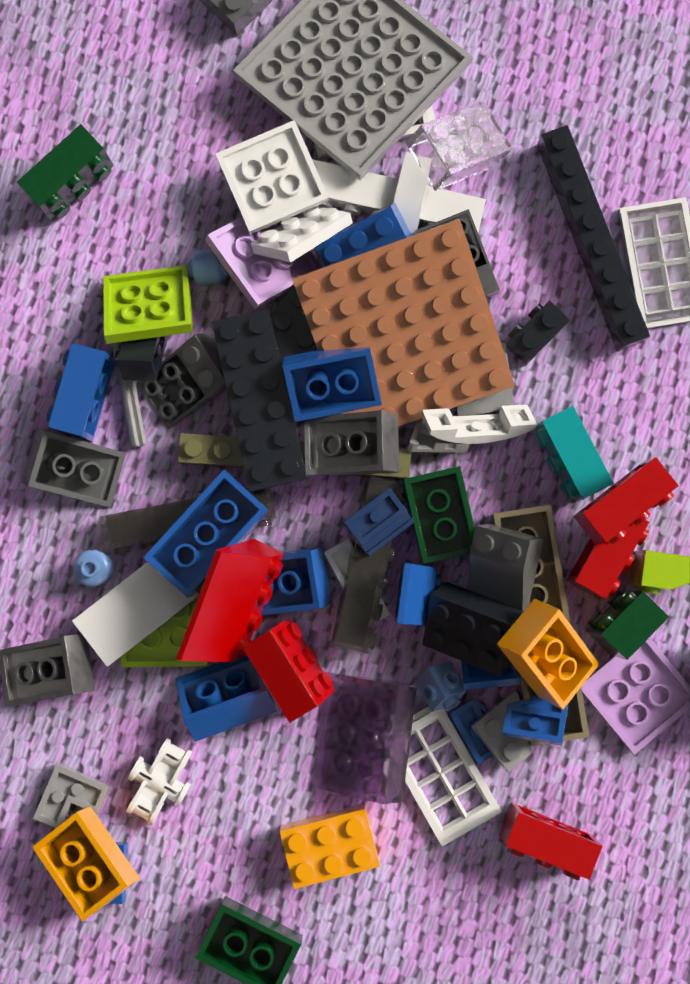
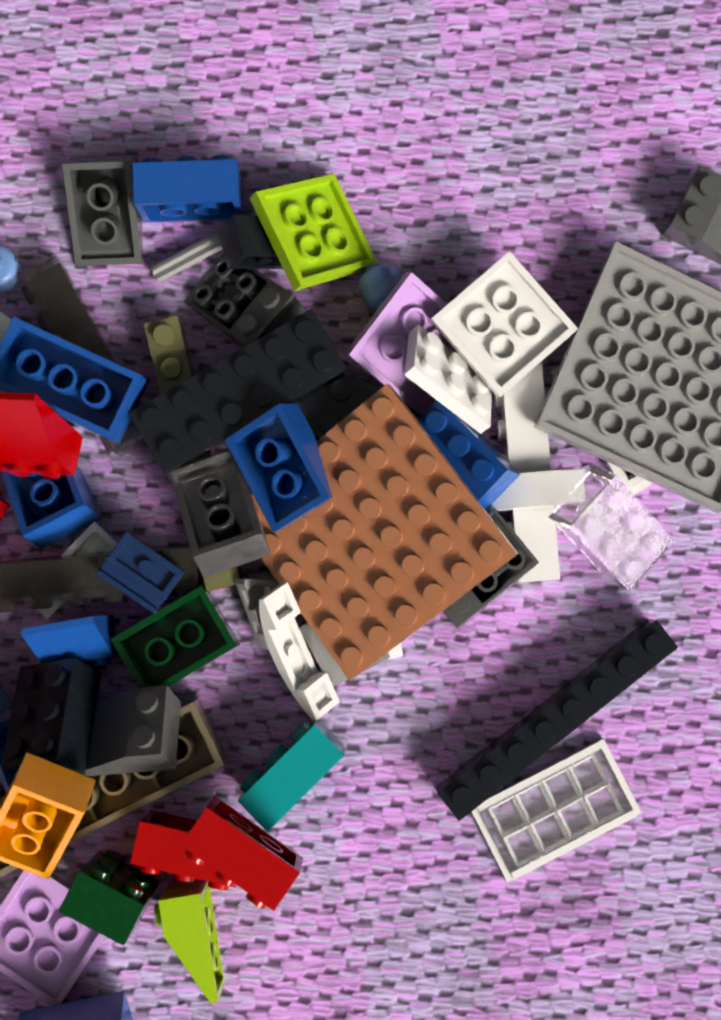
camera: 65 degrees right, 0 degrees up
dark green brick [17,124,114,222] -> none
black brick [506,300,570,365] -> none

